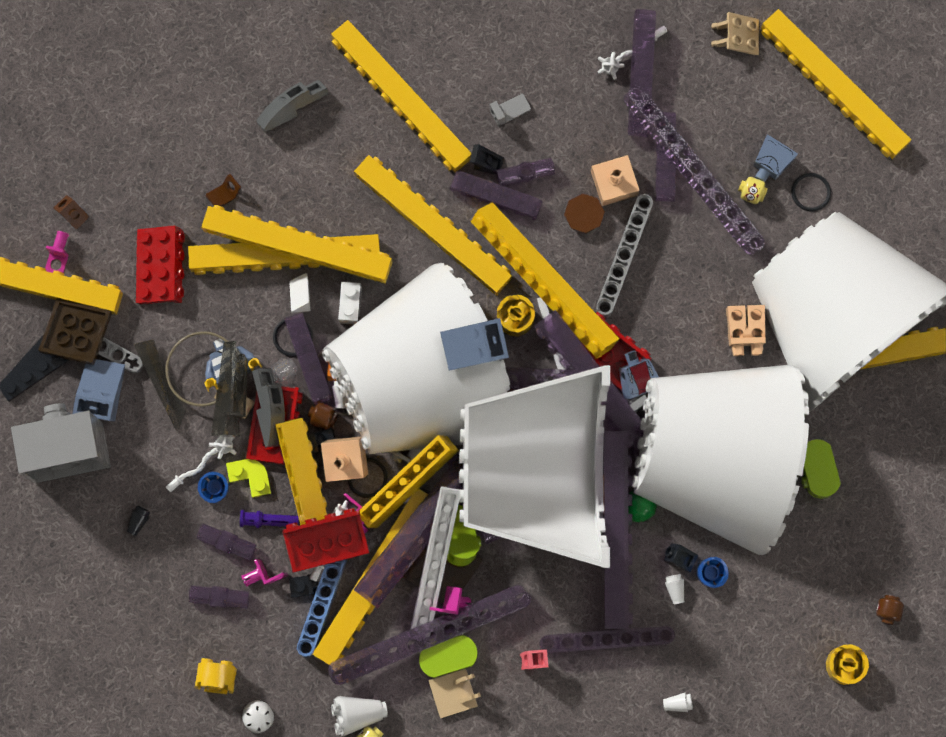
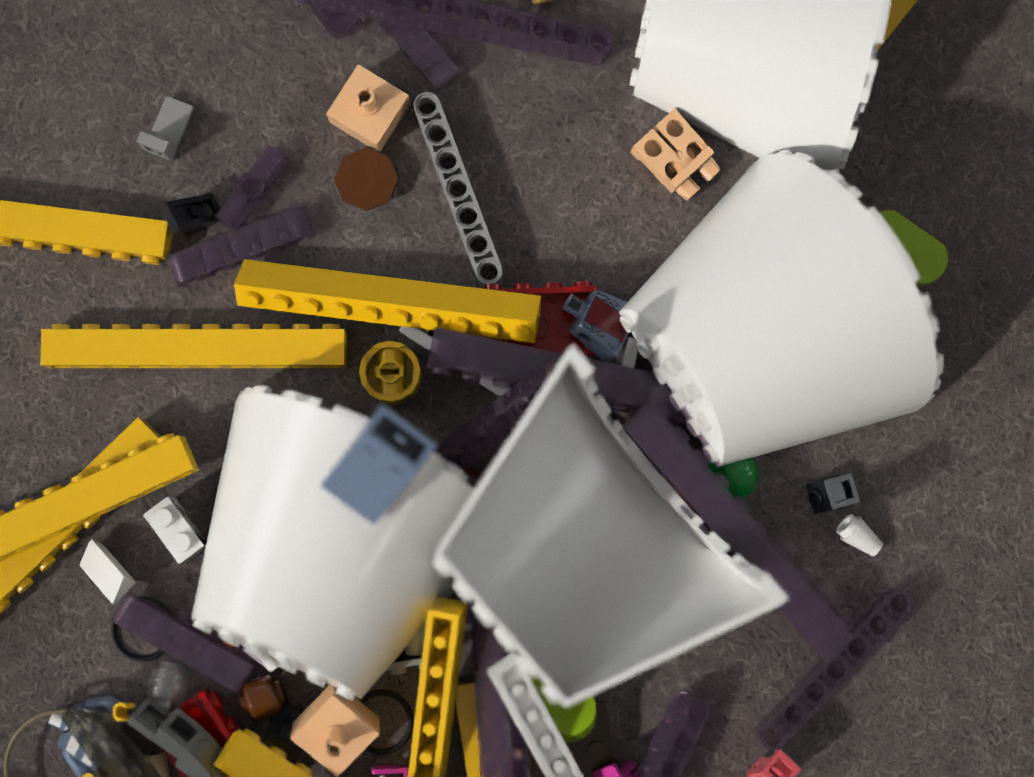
camera: 45 degrees left, 5 degrees up
white cone [663,692,693,712] -> none
blue helmet [697,557,729,588] -> none

